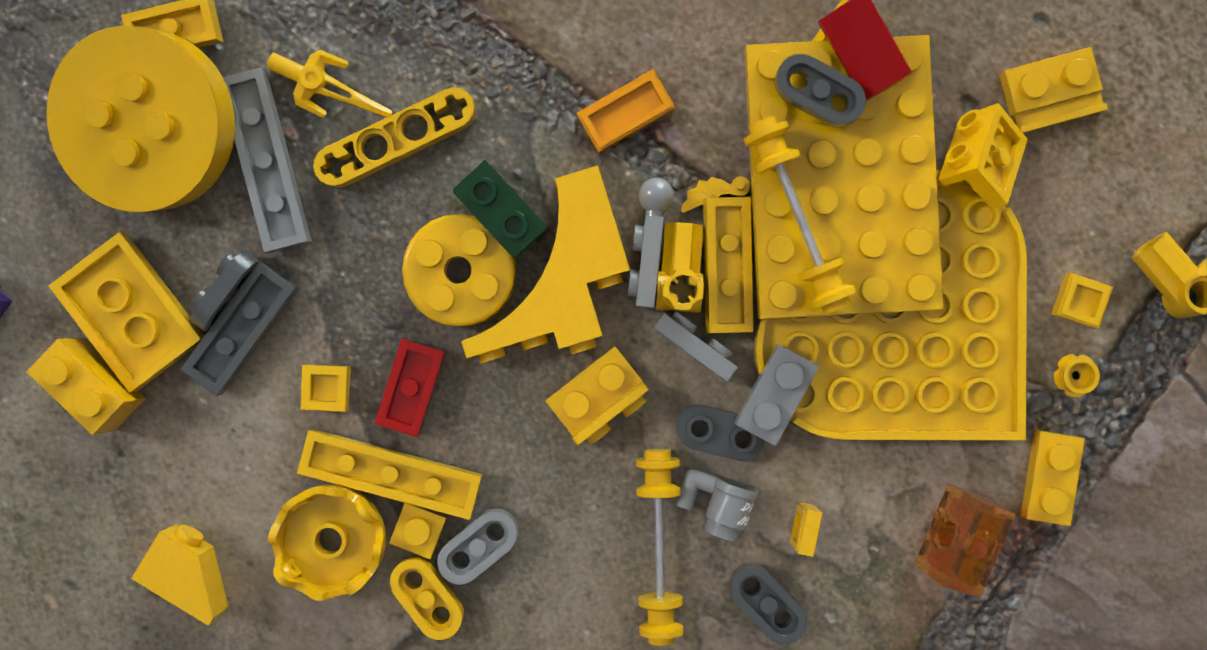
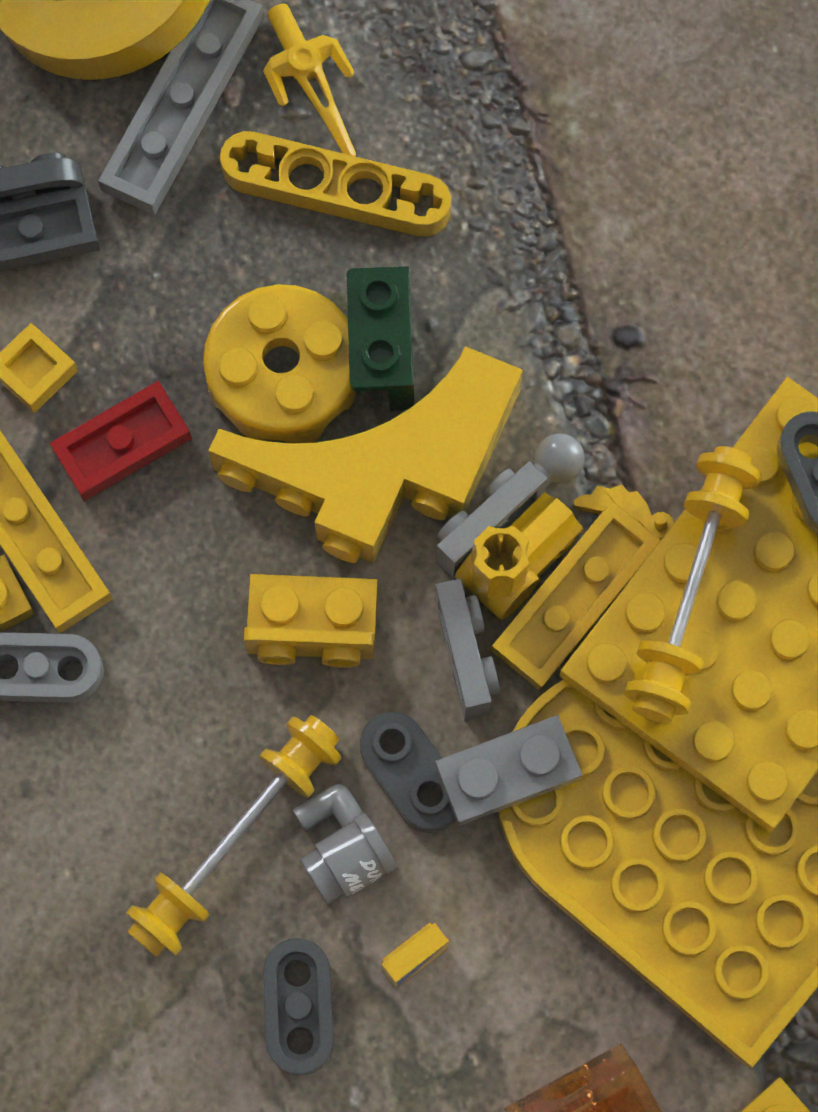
camera: 45 degrees right, 15 degrees down
light orange tile [576,69,676,154] -> none

